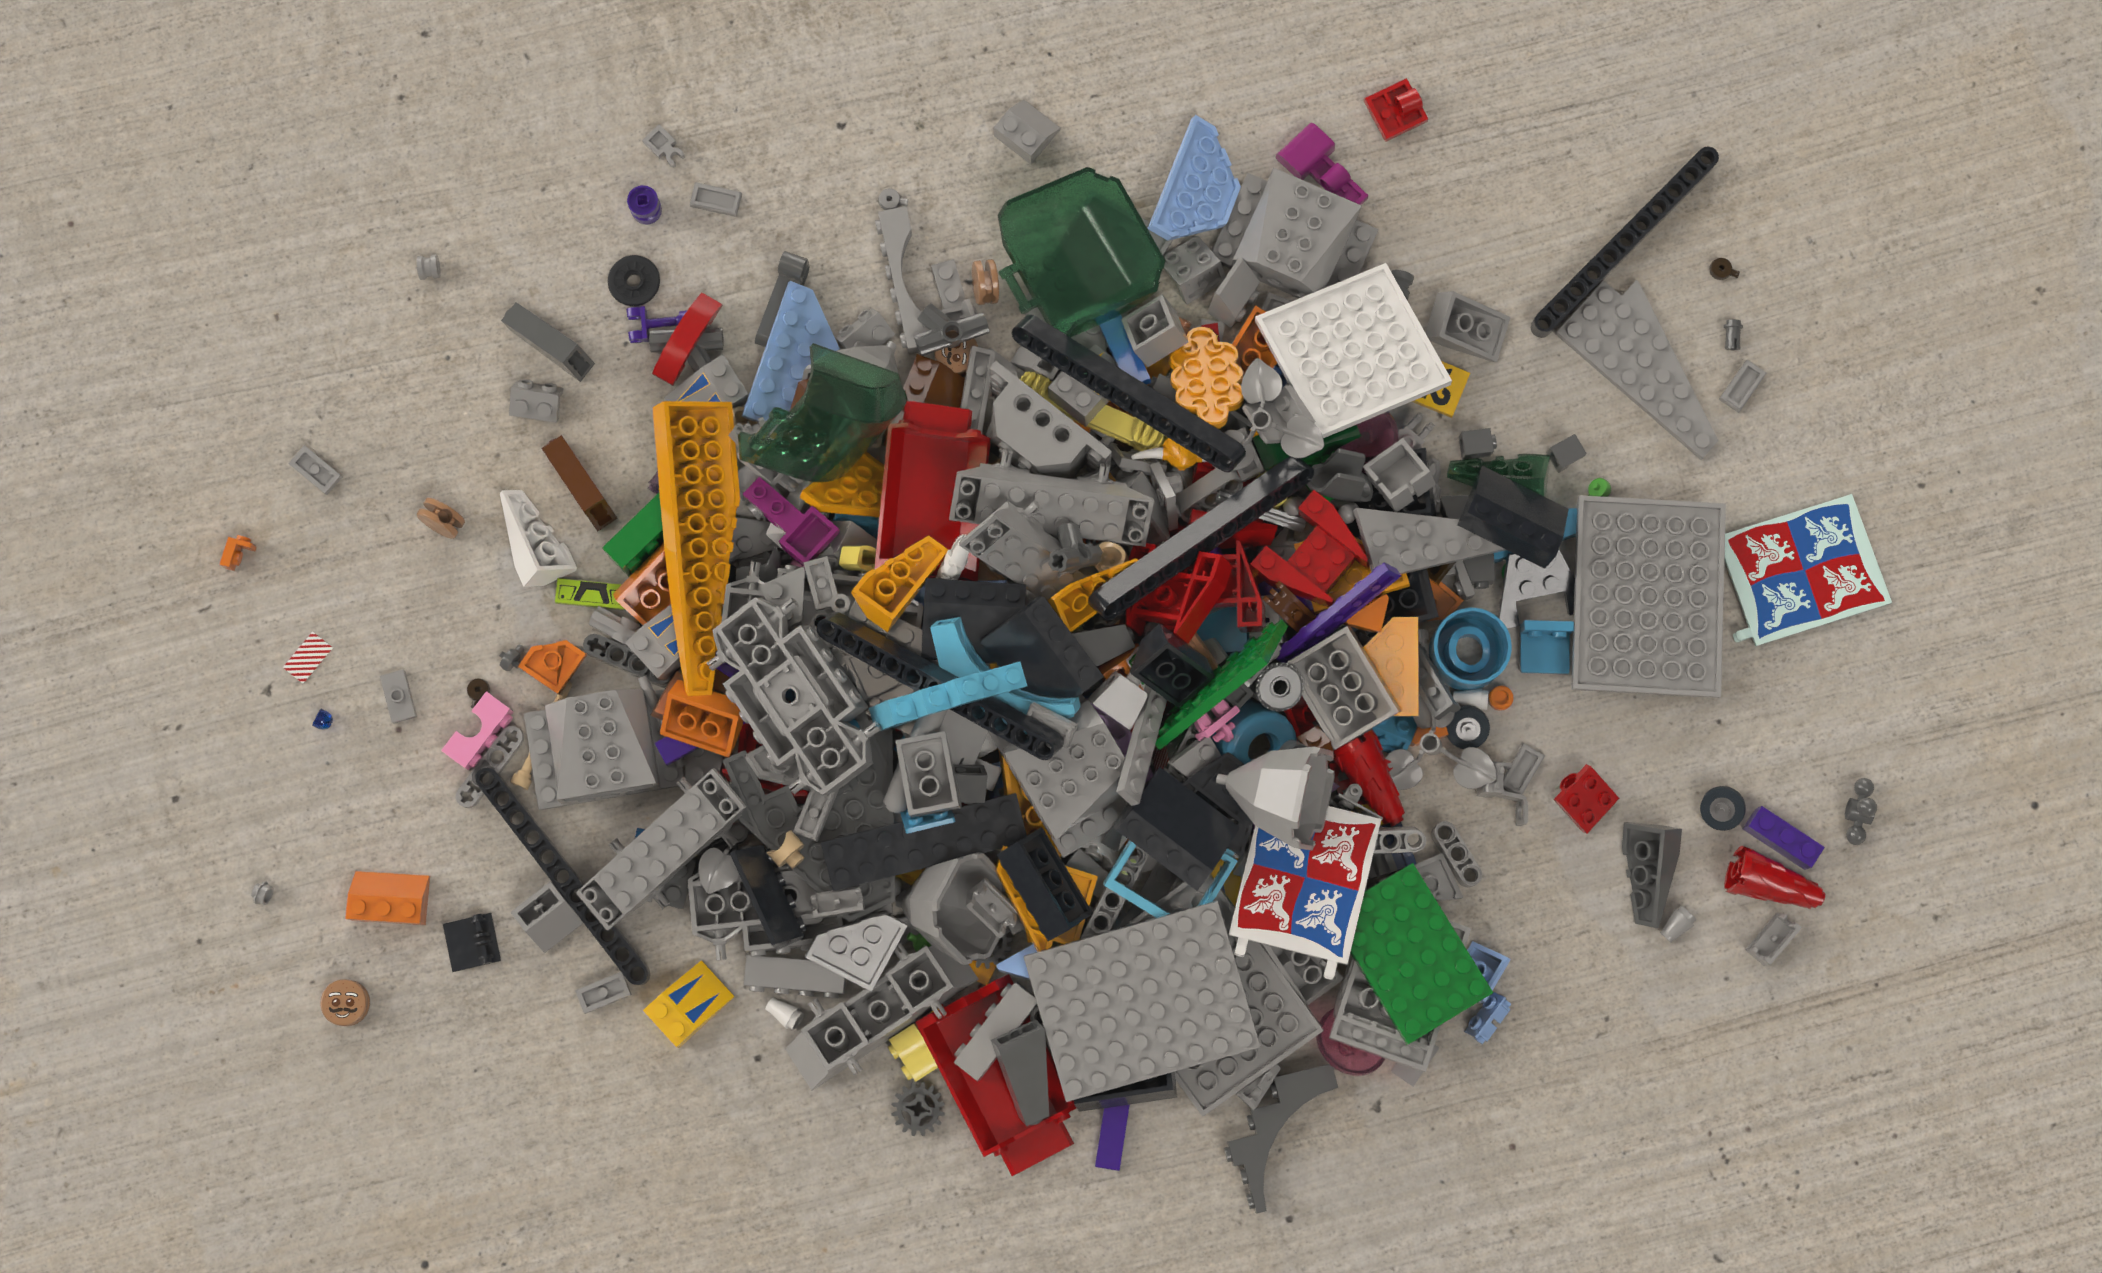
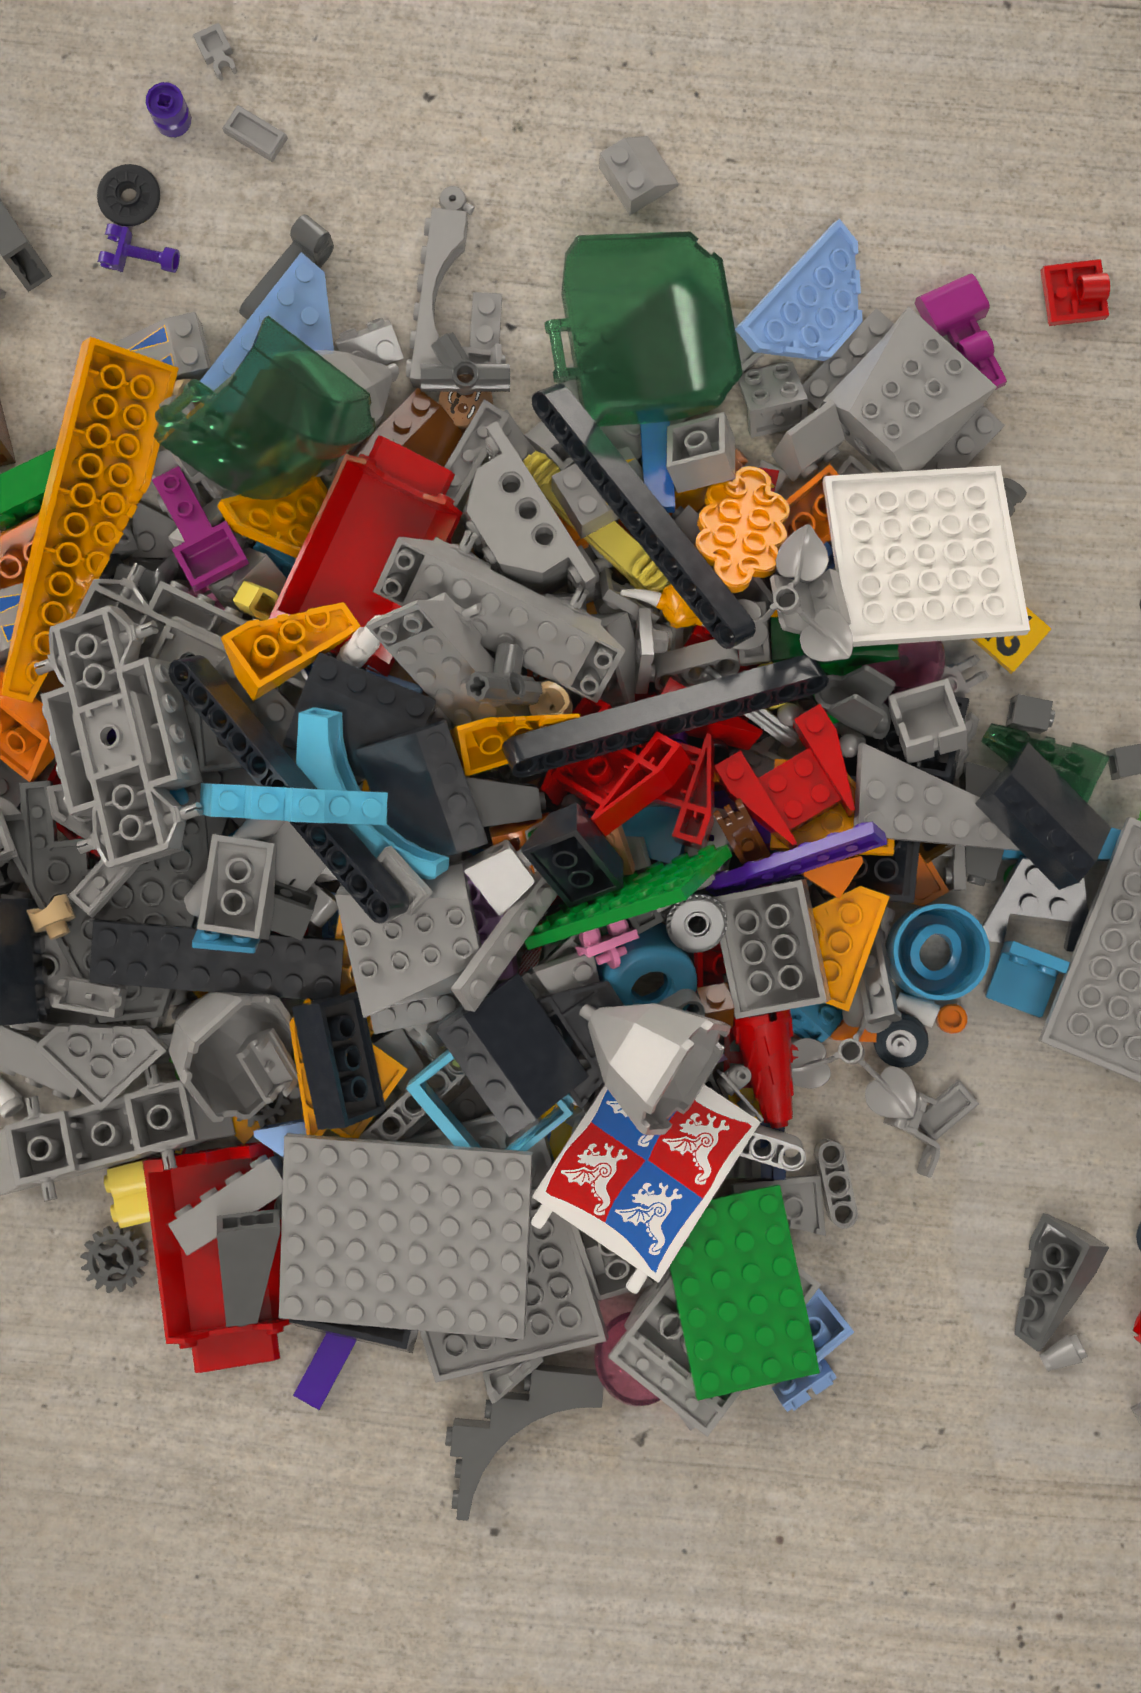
camera: 20 degrees right, 5 degrees up
dark grey piece [649,328,724,373] -> none
red slope [652,292,723,386] -> none
light grey wing [760,567,806,628] -> none
light grey hinge [803,556,850,614] -> none
medium nougat head [972,259,999,305] -> none
light grey slope [1425,291,1511,362] -> none
red plate [1553,764,1620,834] -> none

